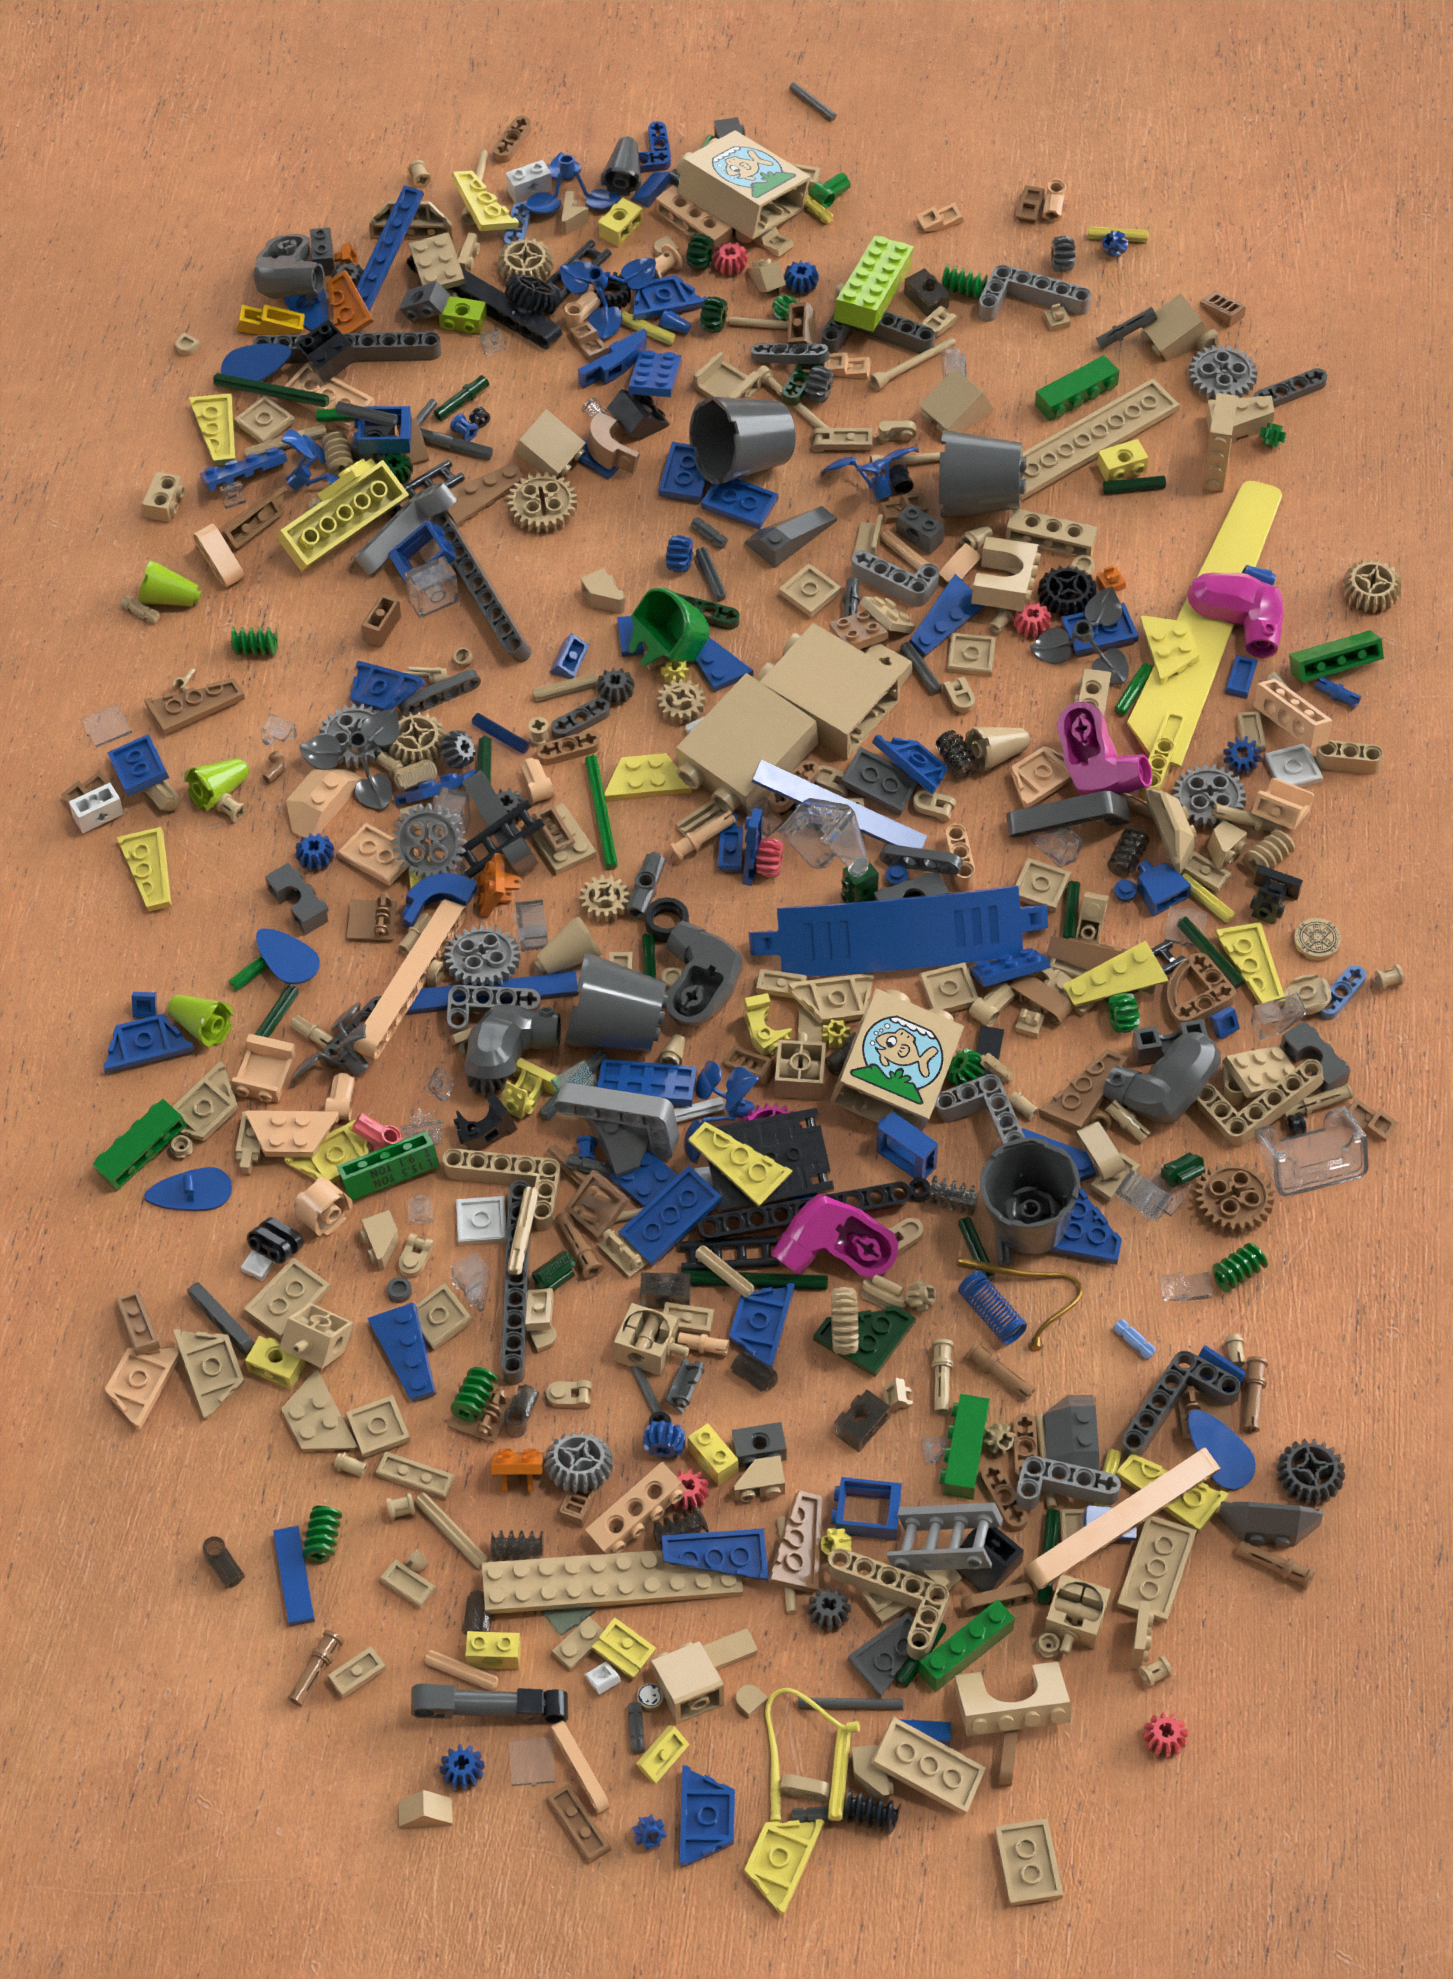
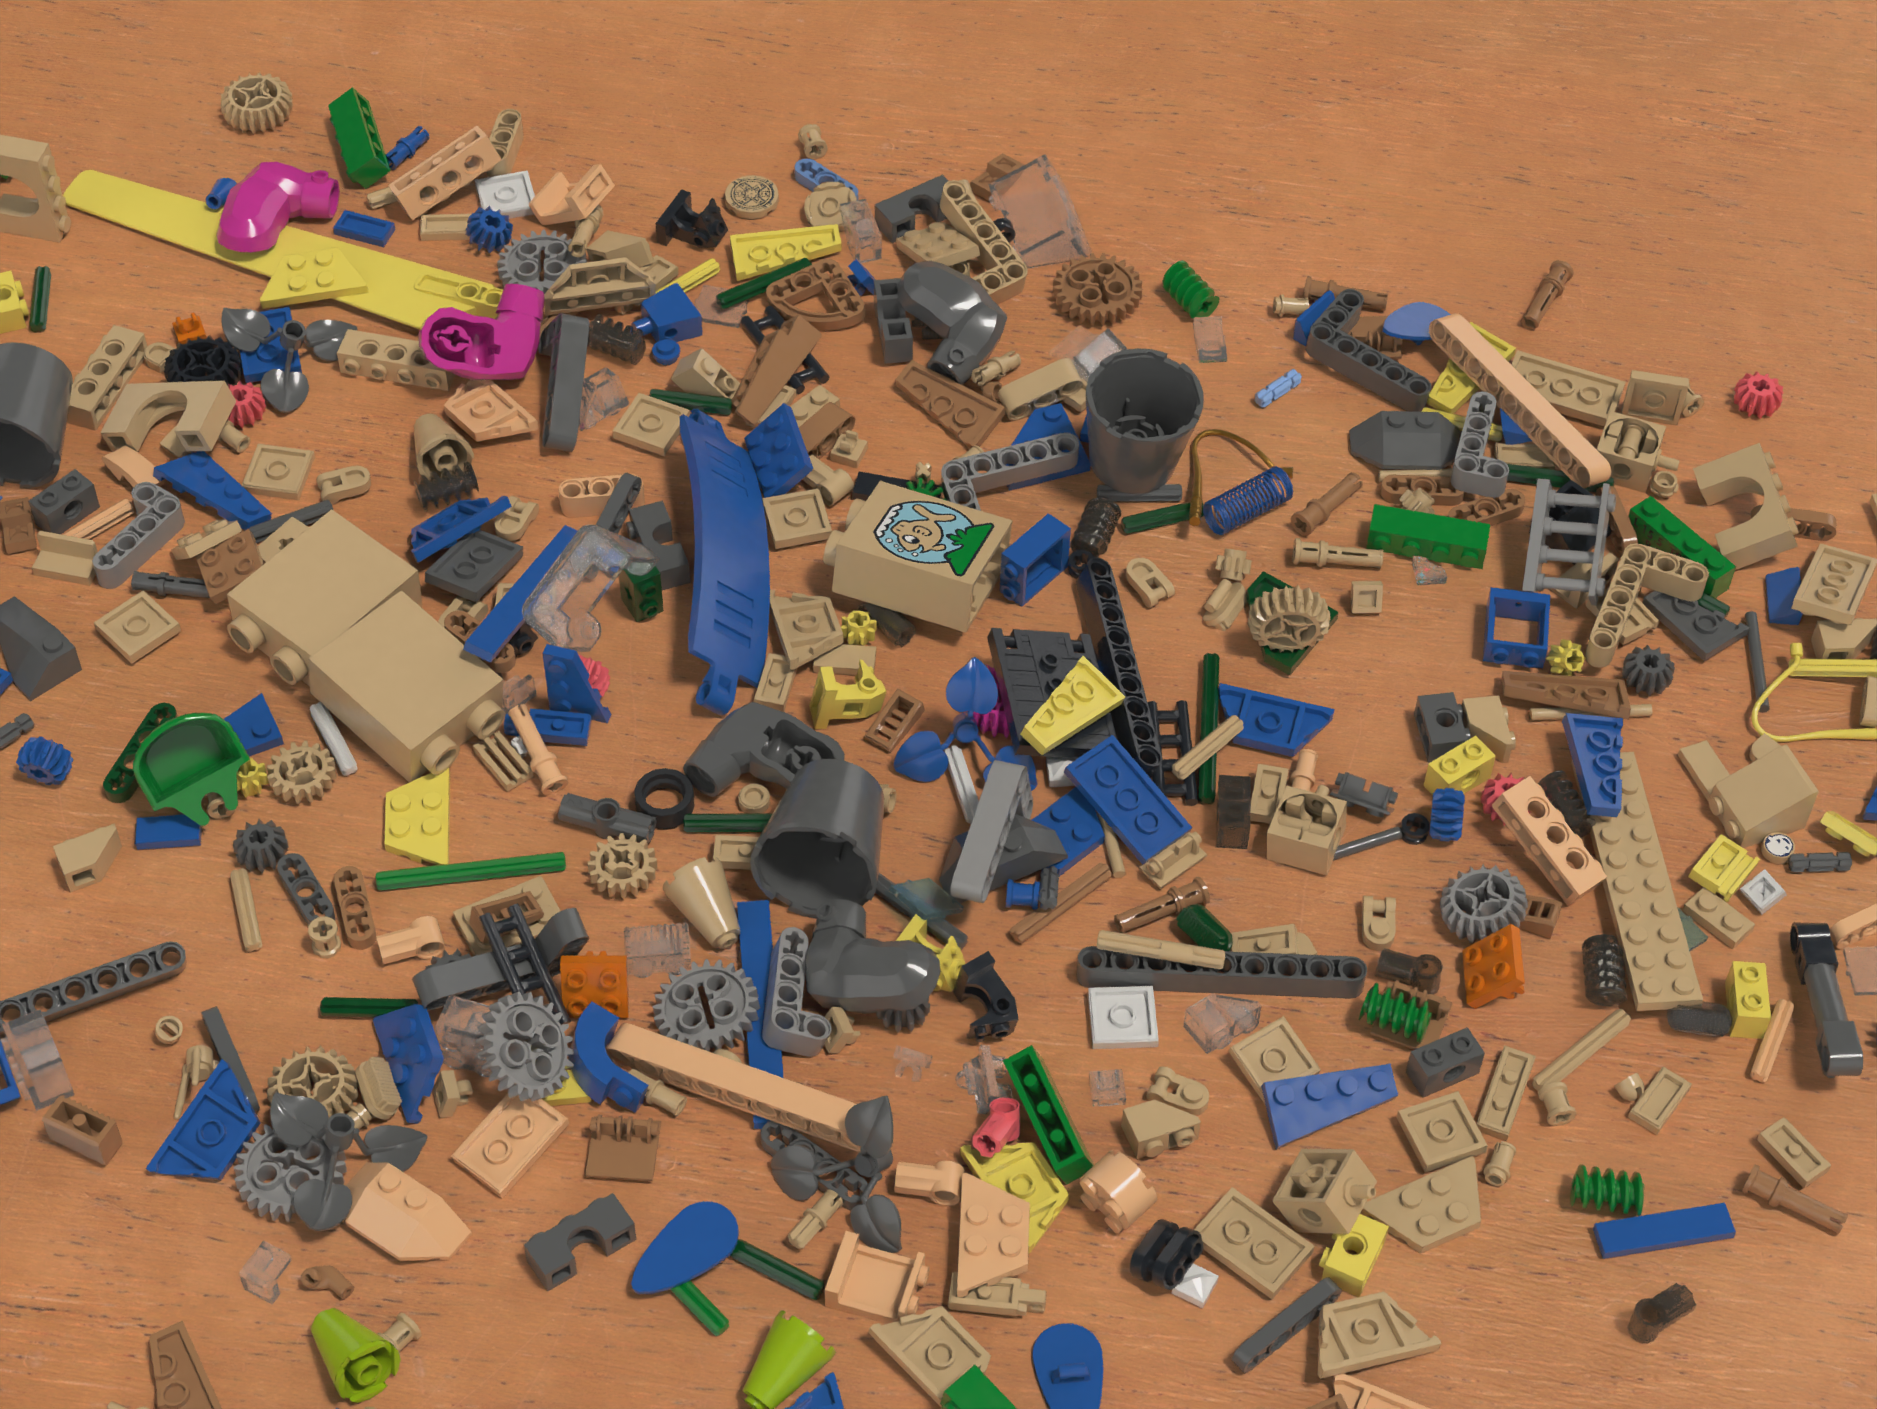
camera: 90 degrees left, 5 degrees down
tan plate [170,1135,194,1158] -> none
green piece [231,627,278,655] -> none
blue gear [295,832,334,872] -> none
dark grey tile [387,1277,412,1303] -> none
dark grey gear [438,730,477,769] -> none
tan beam [442,1149,561,1231] -> none
clear blue axle [472,713,530,754] -> none
slope [550,633,589,679] -> none
medium nougat plate [565,1170,630,1239] -> none
blue plate [598,1059,697,1107] -> none
dark grey axle [696,547,727,601] -> none
clear smoke piece [731,1352,778,1392] -> none
dark pink piece [771,1194,898,1278] -> none
tan piece [775,1032,826,1101] -> none
clear smoke brick [835,1390,891,1452] -> none
tan cone [961,526,993,551] -> none
light yellow wing [1063,941,1169,1007] -> none
green gear [1107,993,1140,1033] -> none
green axle [1114,663,1153,716] -> none
dark green piece [1161,1152,1205,1187] -> none
dark grey wedge [1218,1501,1323,1548] -> none
tan piece [1244,830,1296,875] -> none
dark grey gear [1276,1438,1346,1506] -> none
none -> dark grey brick [1406,1027,1485,1098]

